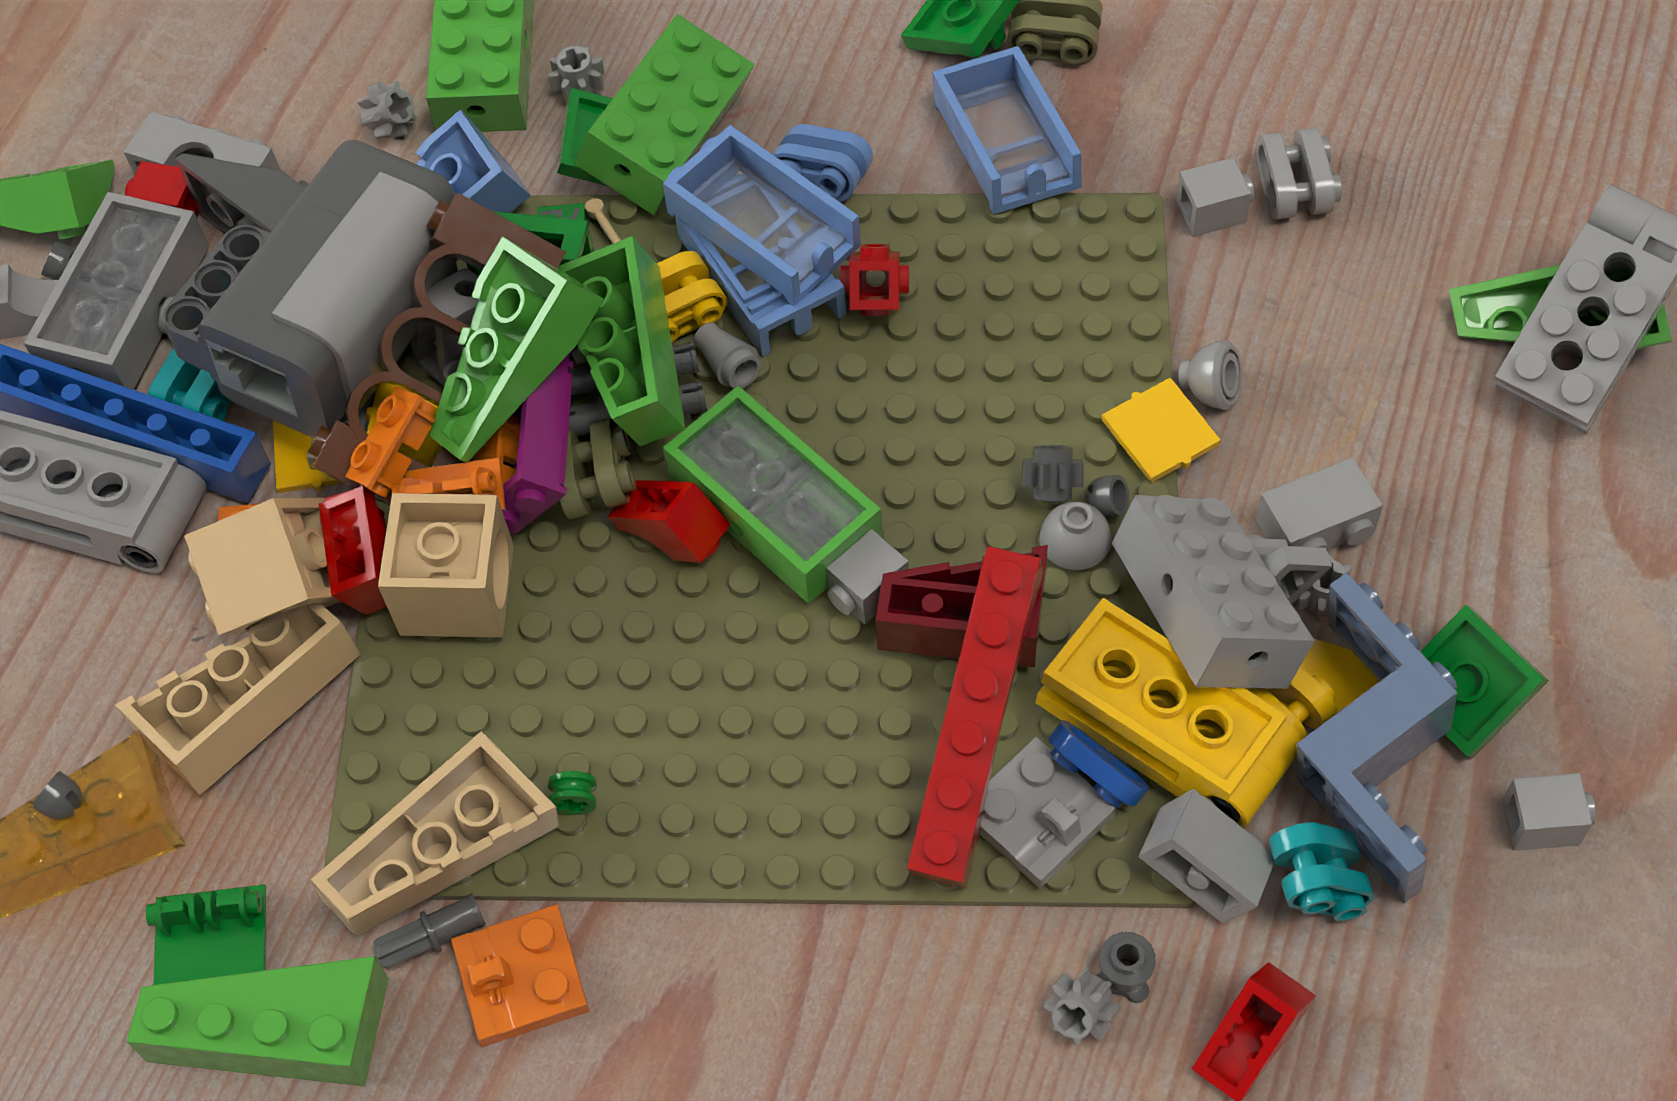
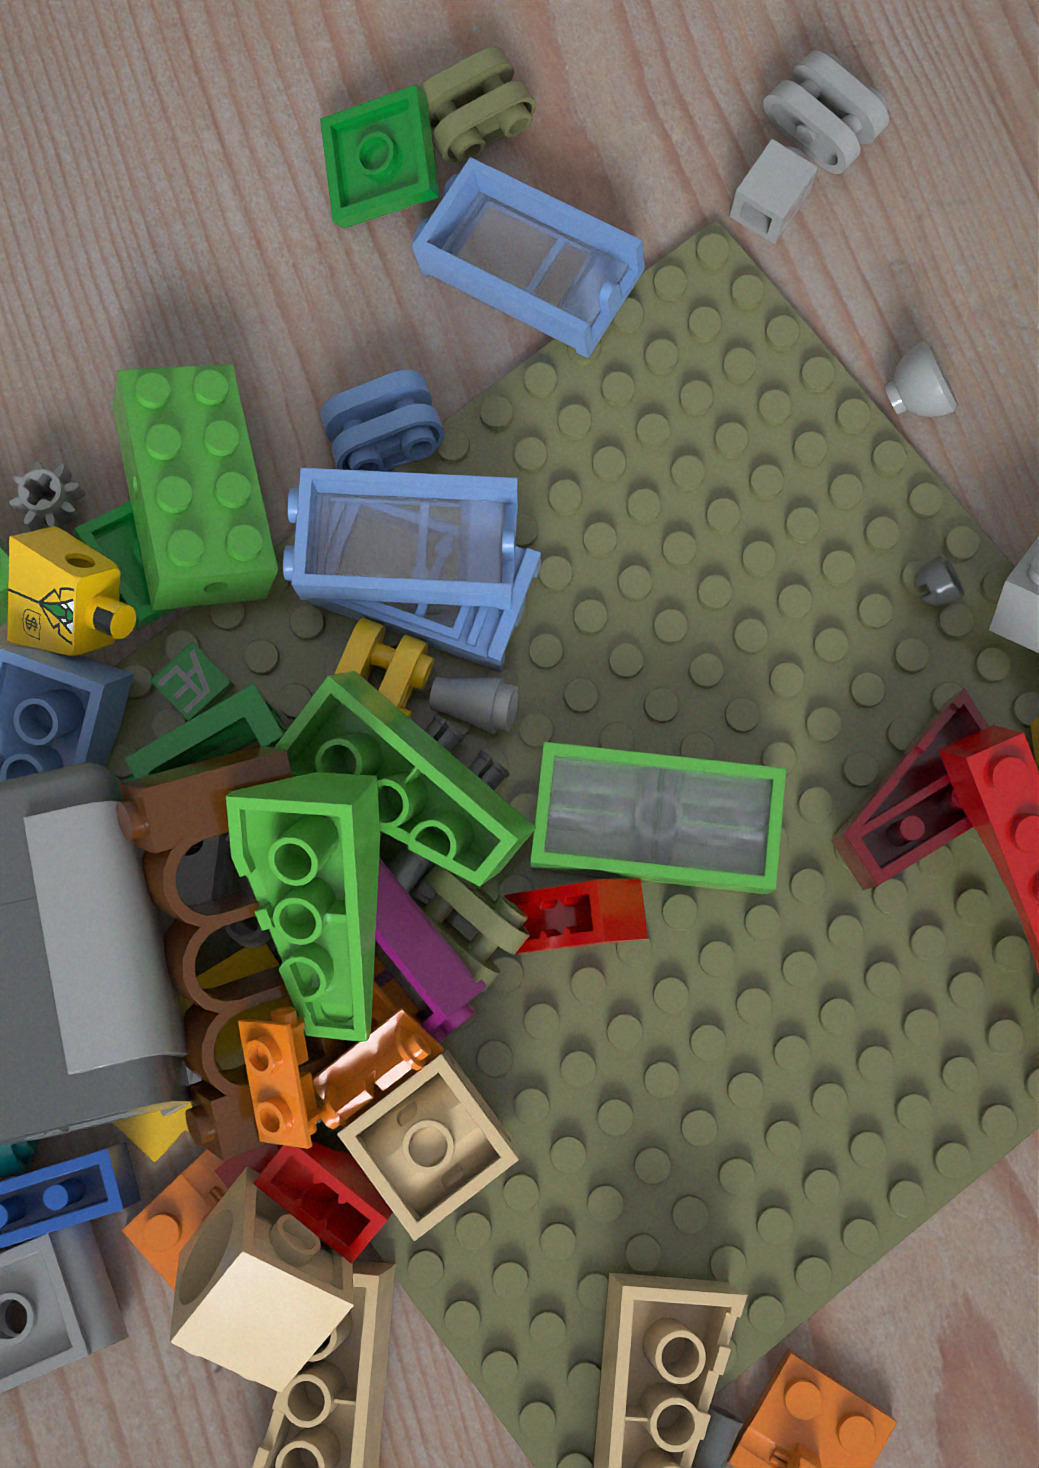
camera: 40 degrees left, 20 degrees up
green bush [548,771,597,815] -> none
tan hinge [585,198,621,244] -> none
light grey brick [826,529,909,625] -> none
red brick [840,243,909,316] -> none
dark grey gear [1022,445,1084,501] -> none
light grey brick [1039,501,1112,570] -> none
yellow piece [1101,377,1221,483] -> none
none -> yellow torso [7,526,136,656]

